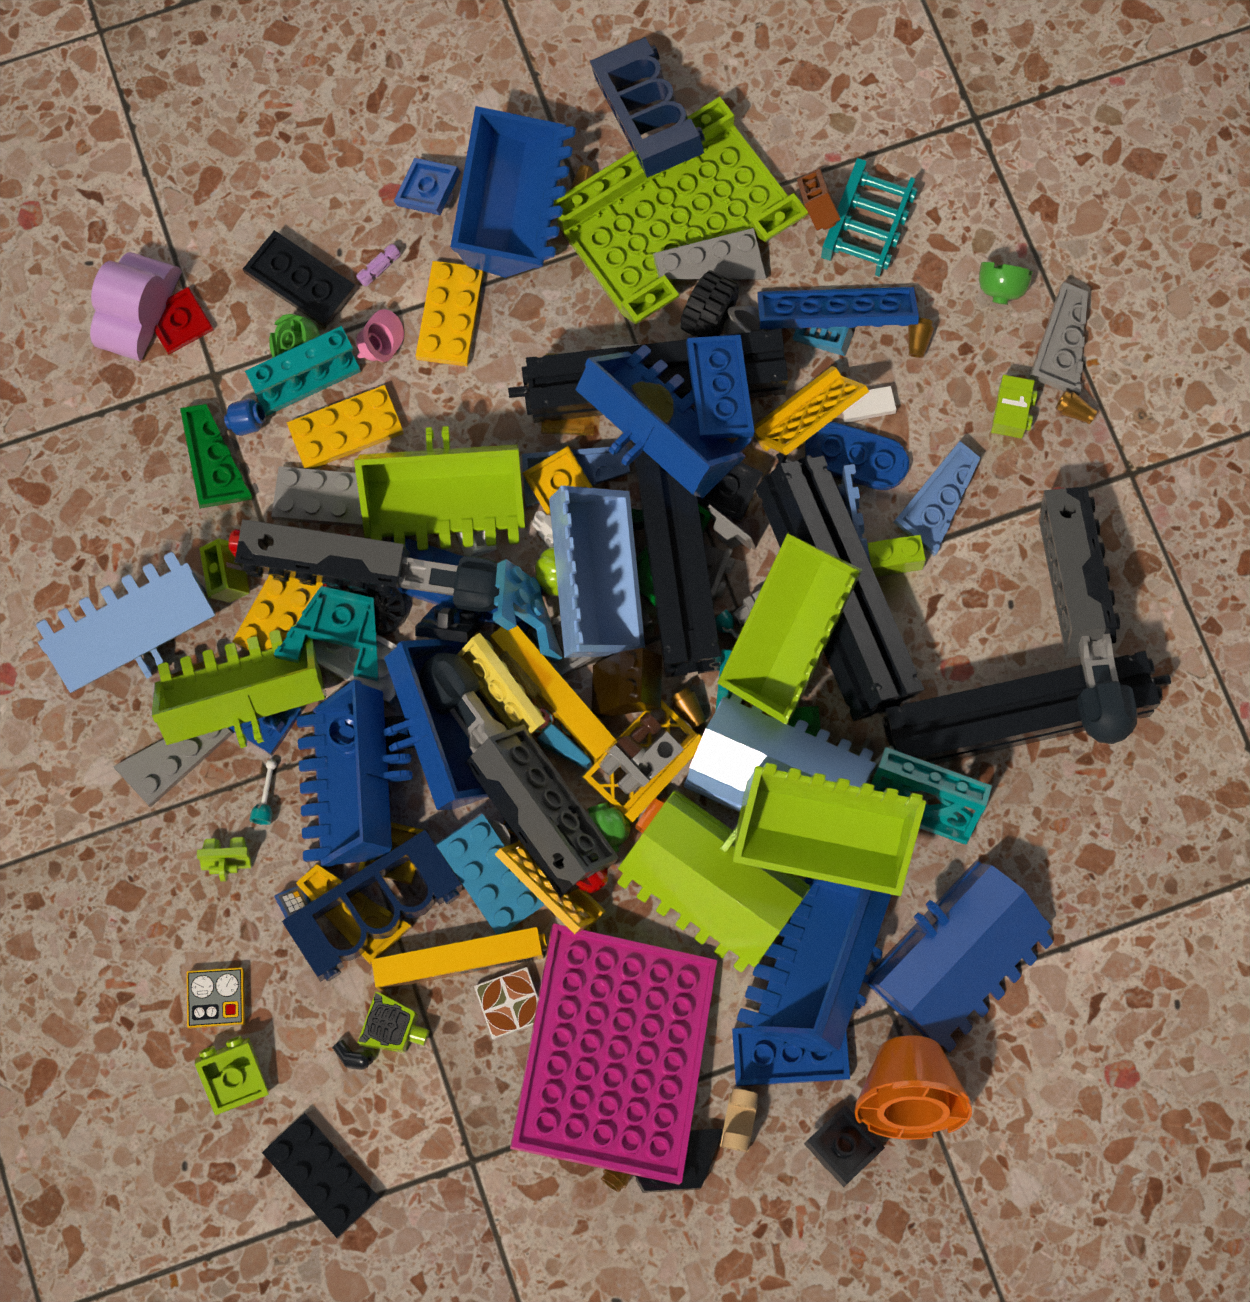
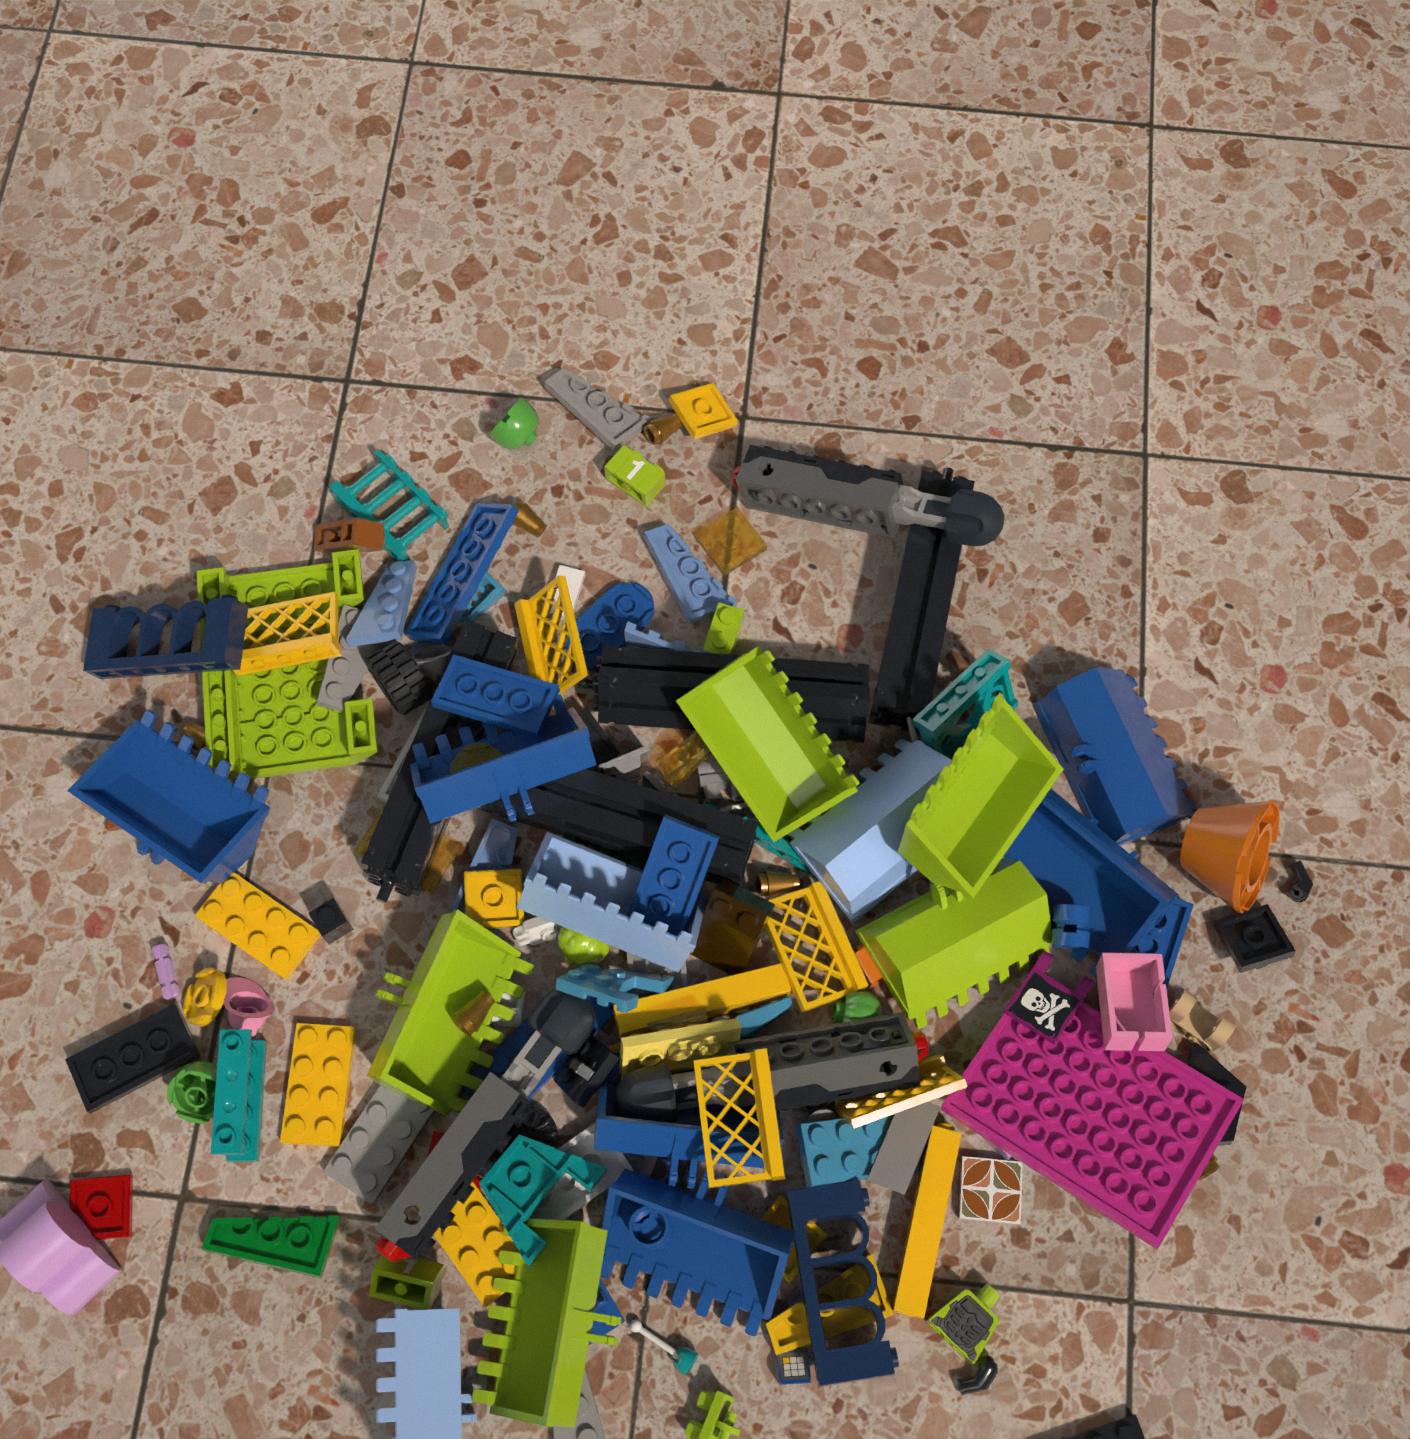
camera: 70 degrees left, 5 degrees down
blue head [224,398,266,436] -> none
blue hinge [394,158,461,215] -> none
light grey hips [599,712,684,794] -> none
none -> yellow tile [183,967,227,1026]
none -> yellow fence [233,592,342,676]
none -> black brick [308,898,354,945]
none -> medium blue wing [346,560,417,647]
none -> pearl gold cone [452,990,495,1036]
none -> blue plate [627,814,720,936]
none -> clear yellow slope [657,732,711,787]
none -> yellow tile [668,383,738,440]
none -> yellow fence [693,1048,785,1188]
none -> clear yellow tile [694,507,768,577]
none -> light grey sticker [867,1102,940,1195]
none -> flag [1003,951,1095,1045]
none -> blue wheel [1051,904,1091,950]
none -> bright pink piece [1096,953,1173,1051]
none -> black arm [1288,861,1313,903]

